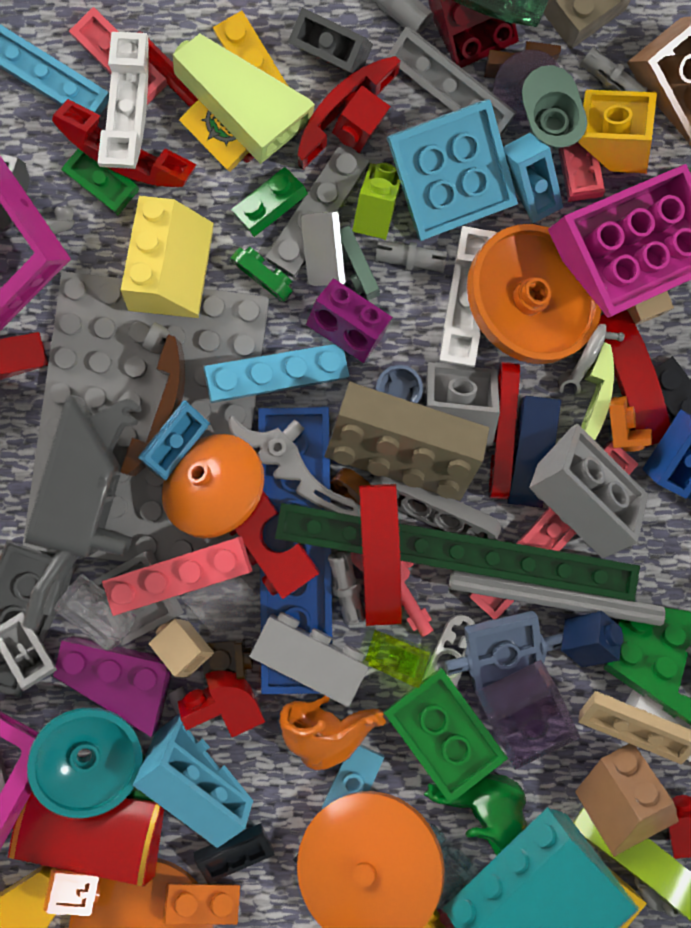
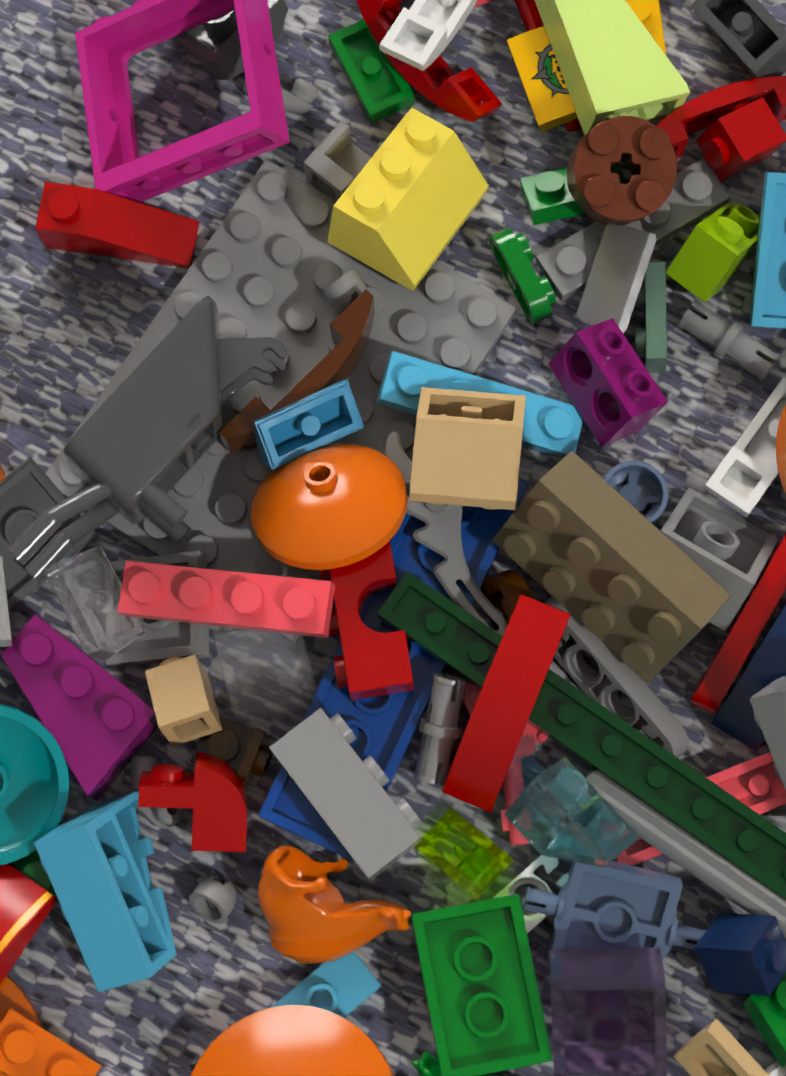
camera: 30 degrees right, 10 degrees down
black plate [193,823,275,884] -> none
none -> light grey hinge [189,875,237,924]
none -> light grey panel [303,121,371,201]
none -> tan slope [409,387,526,510]
none -> clear light blue slope [505,756,640,868]
none -> copper brick [567,116,677,225]

